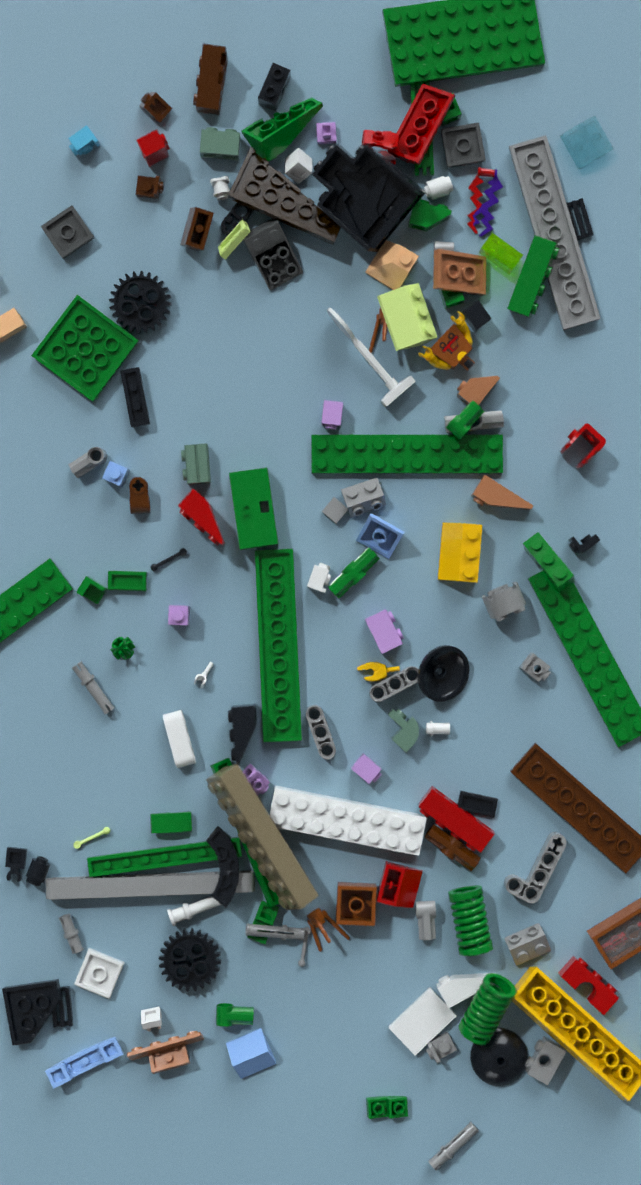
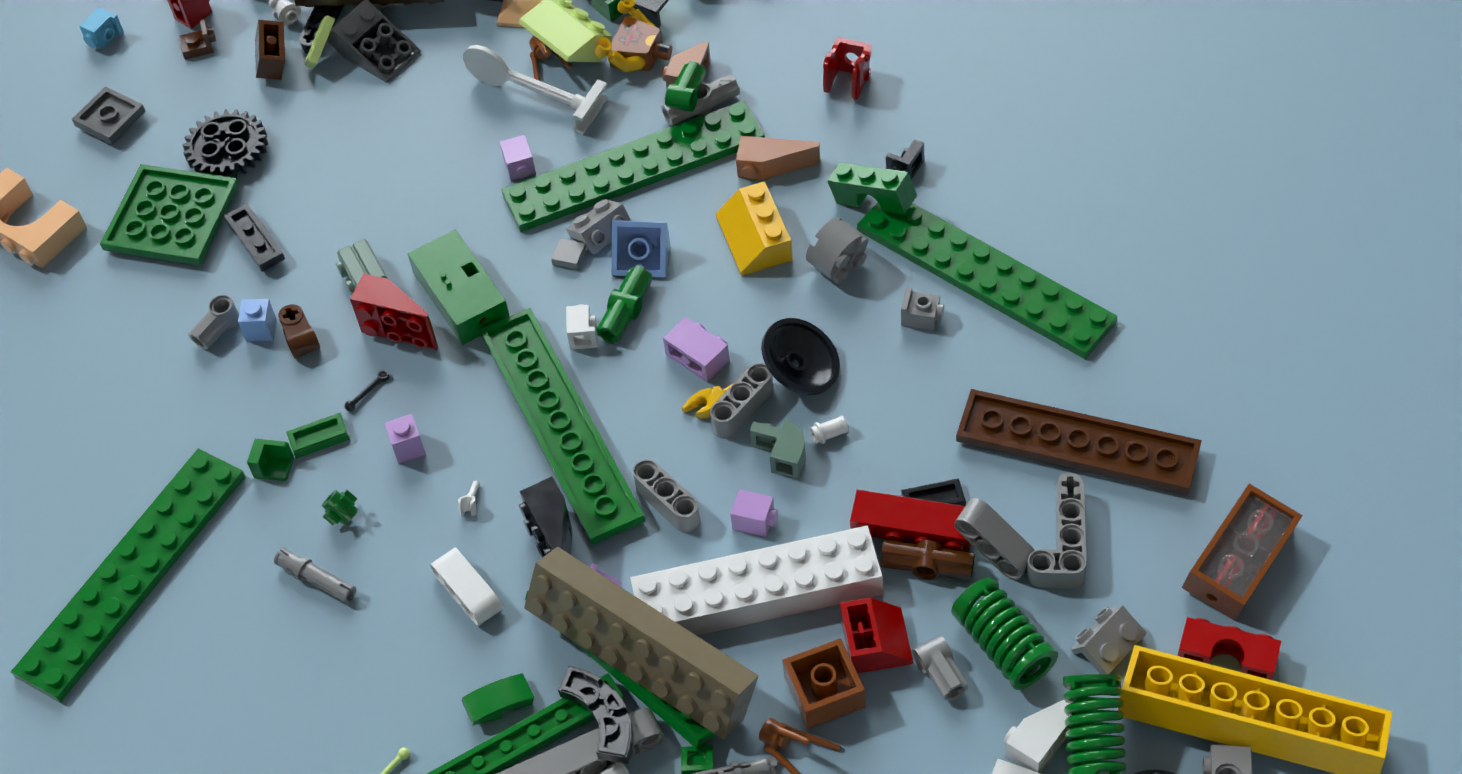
camera: 15 degrees left, 35 degrees down
none -> light grey beam [954,498,1035,580]

